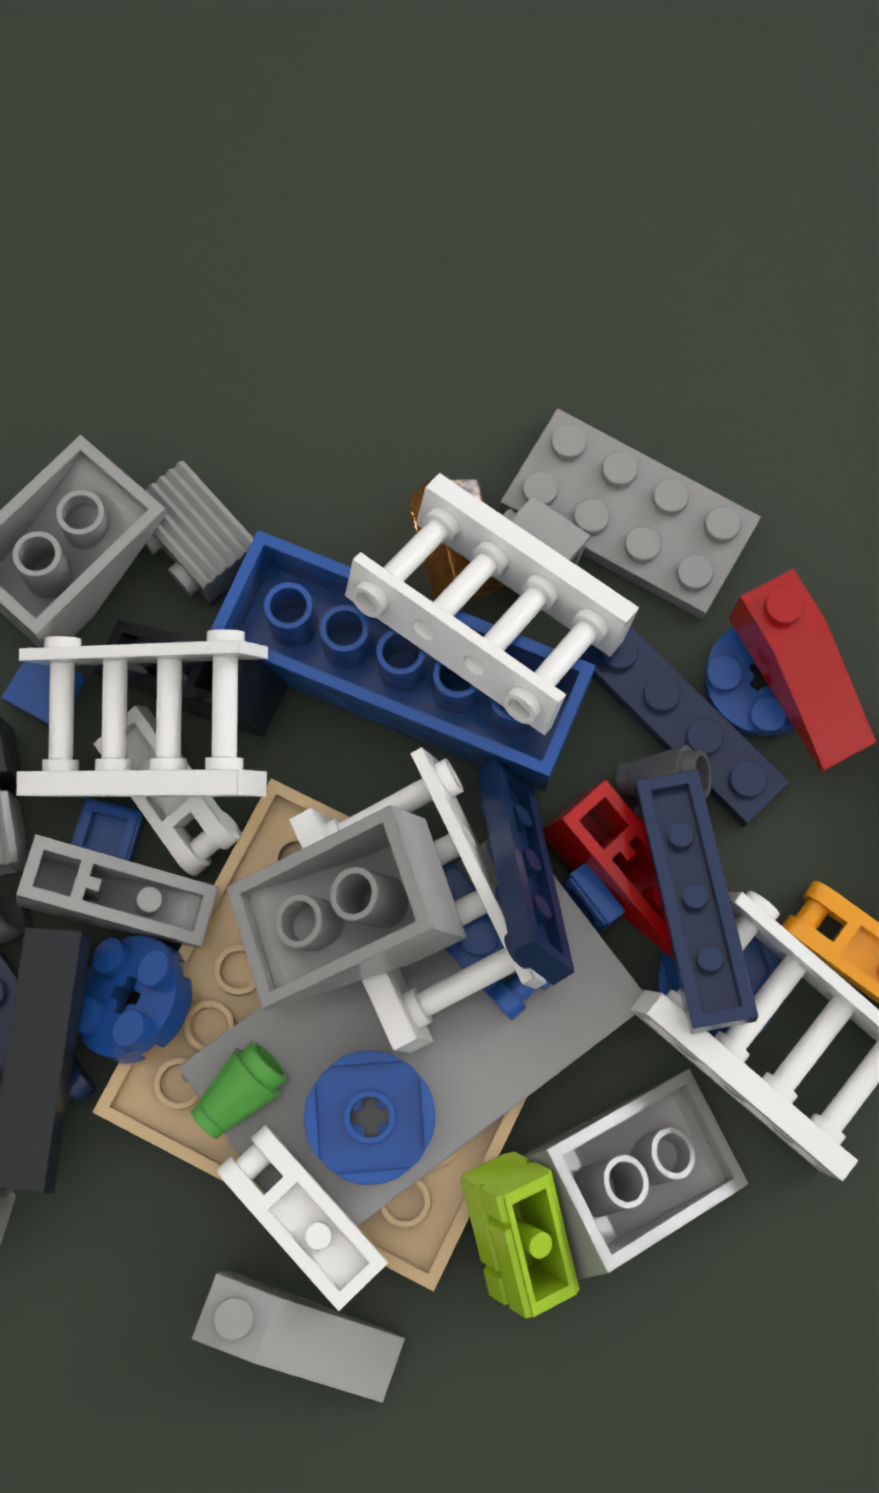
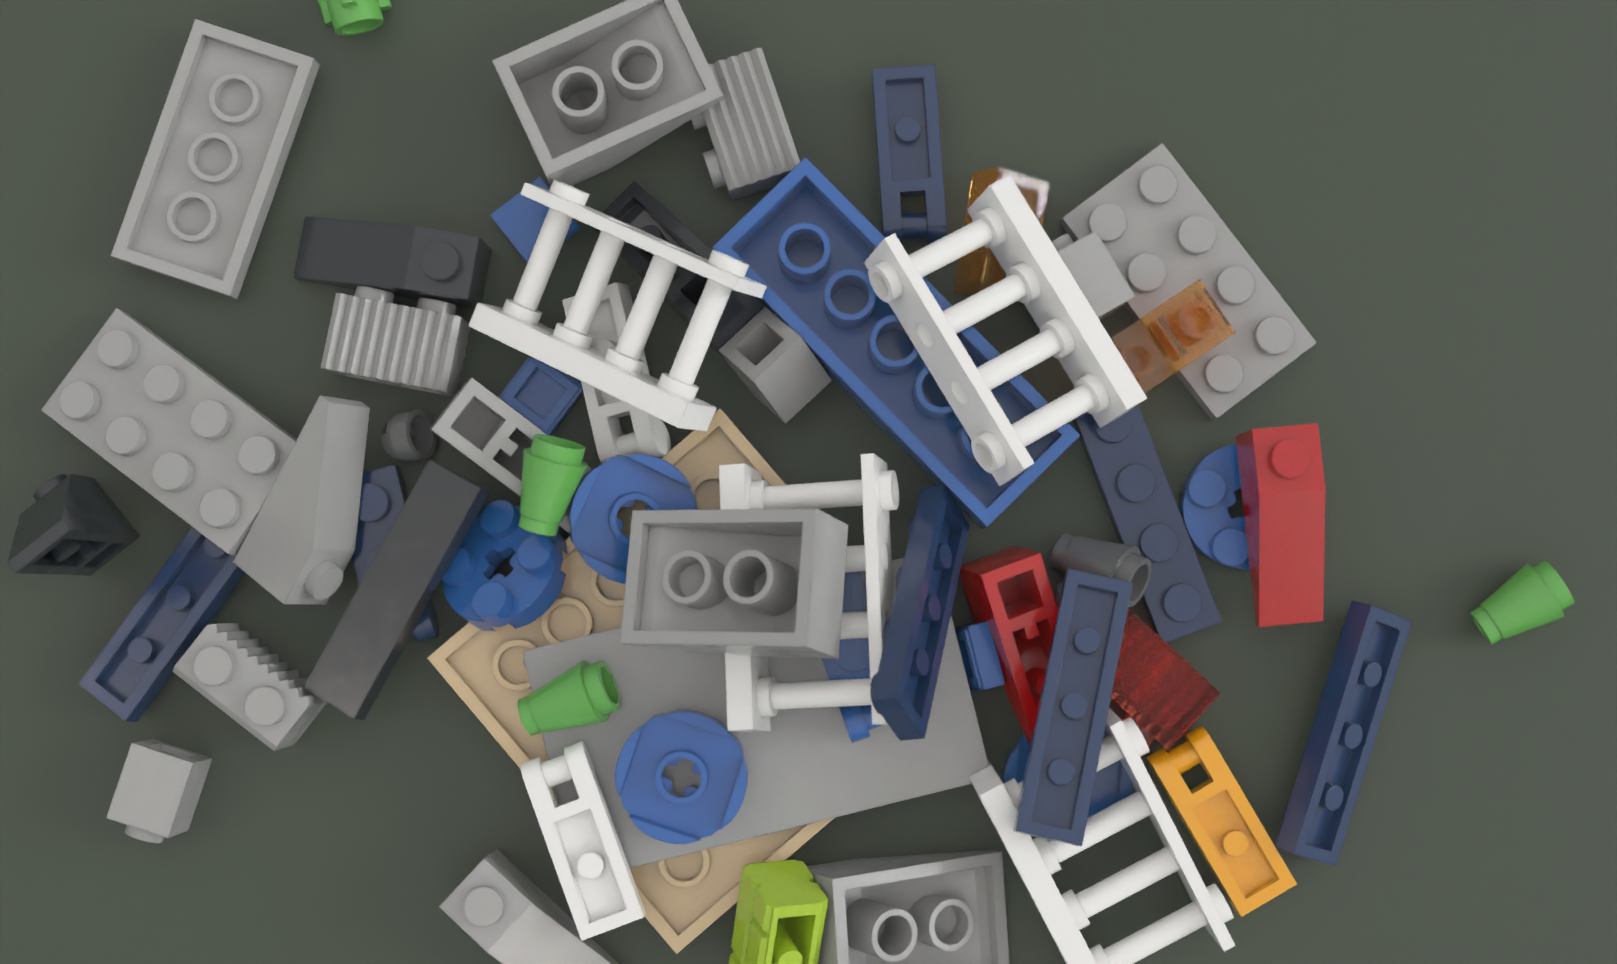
camera: 25 degrees right, 10 degrees up
none -> bright green cone [518,434,588,536]
none -> blue plate [568,453,699,584]
none -> light grey brick [718,307,832,424]
none -> dark blue plate [871,64,947,246]
none -> clear red brick [1110,608,1220,750]
none -> clear orange slope [1111,279,1236,393]

